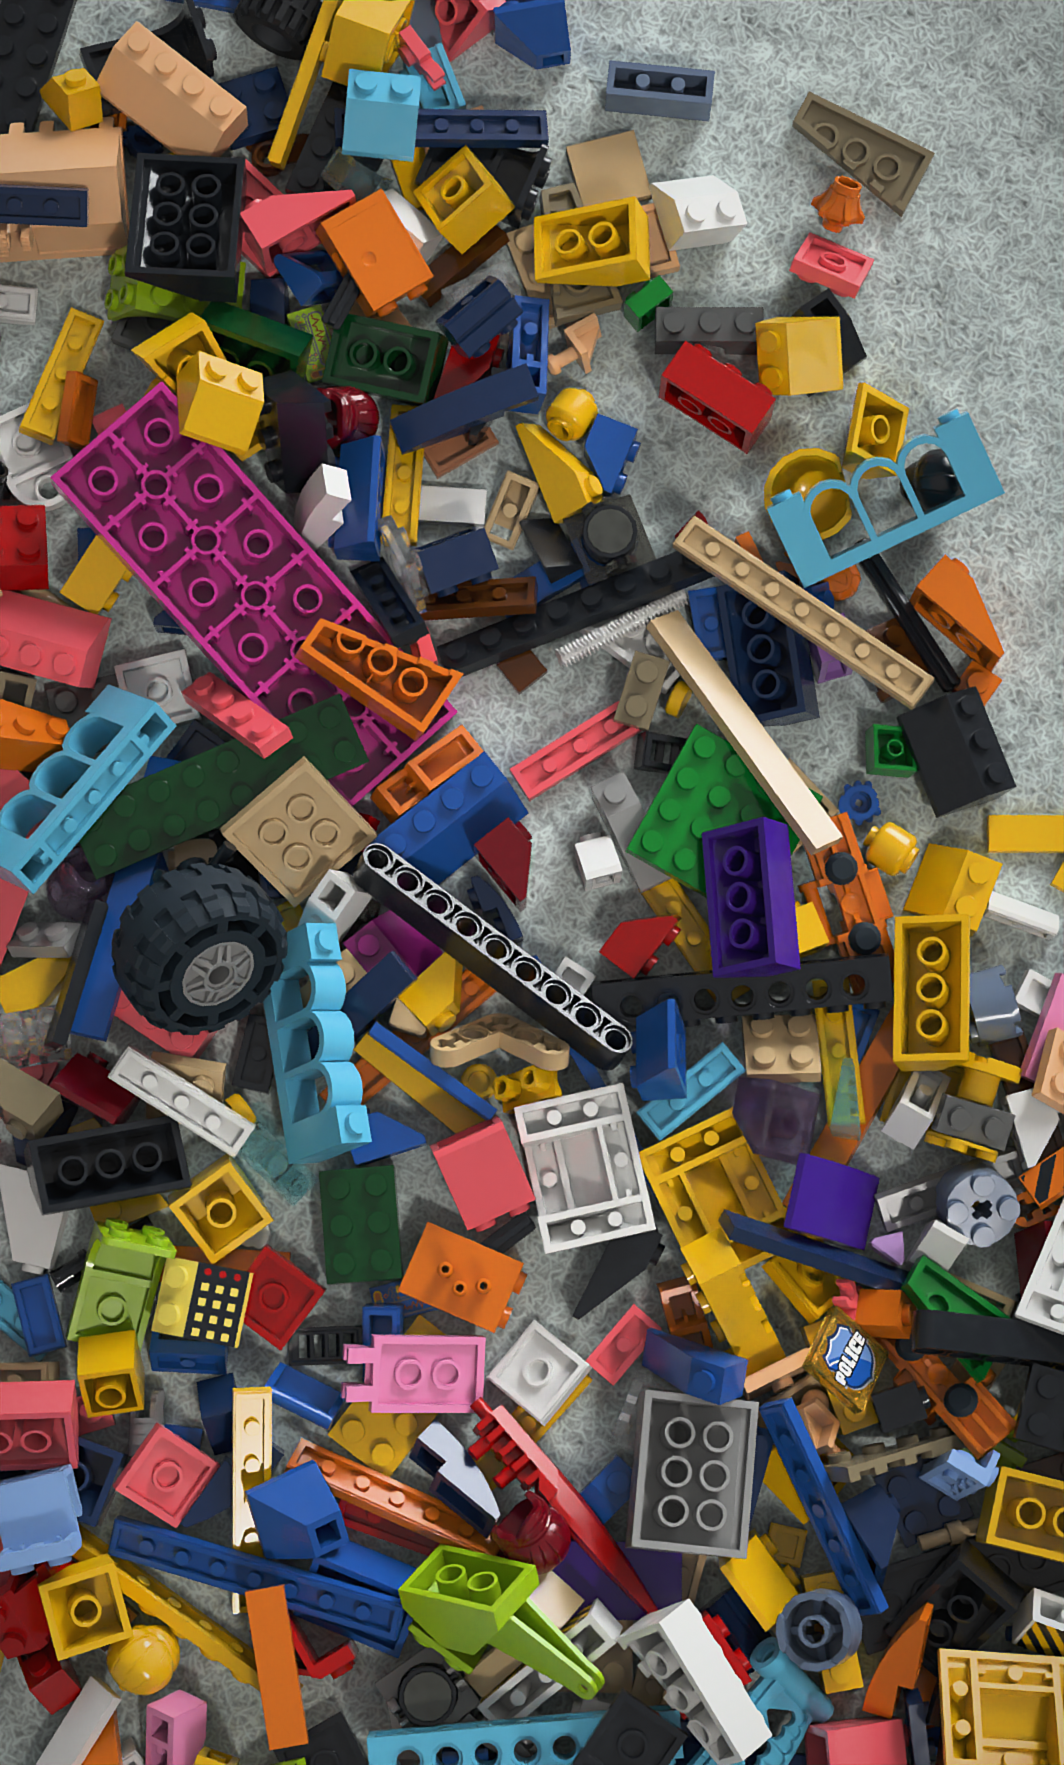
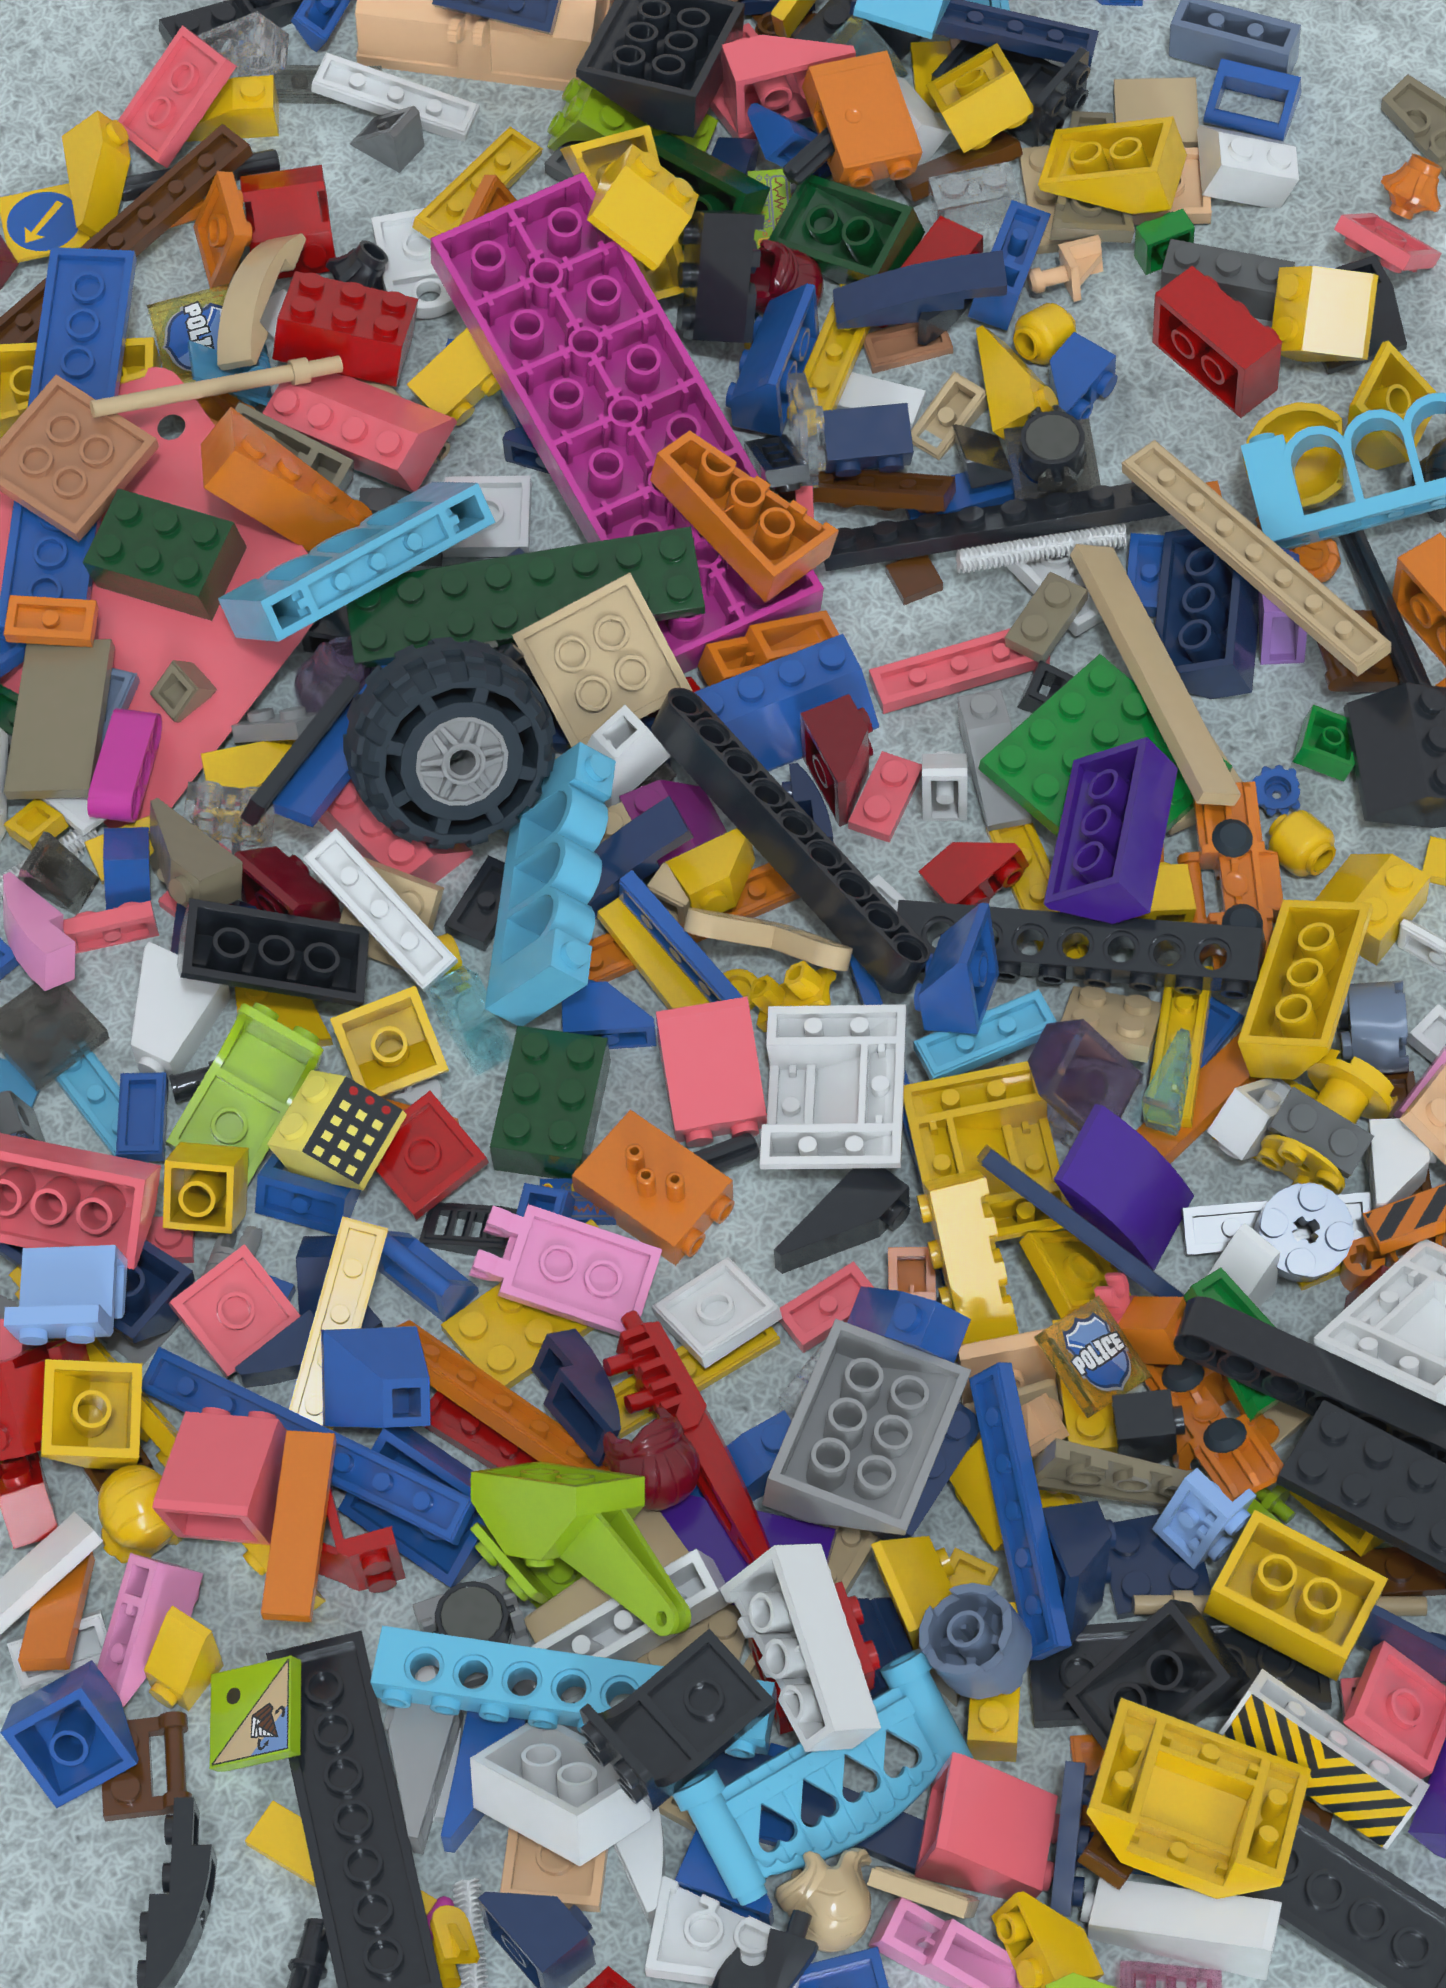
camera: 20 degrees right, 20 degrees down
coral plate [181,672,293,759] -> none
white slope [294,463,351,552] -> none
dark blue brick [435,275,523,359] -> none
yellow tile [665,680,692,719] -> none
orange slope [862,1602,934,1719] -> none
lavender slope [867,1231,905,1267] -> none
none -> coral slope [152,1407,286,1545]
none -> coral plate [848,751,922,843]
none -> blue tile [1203,58,1302,142]

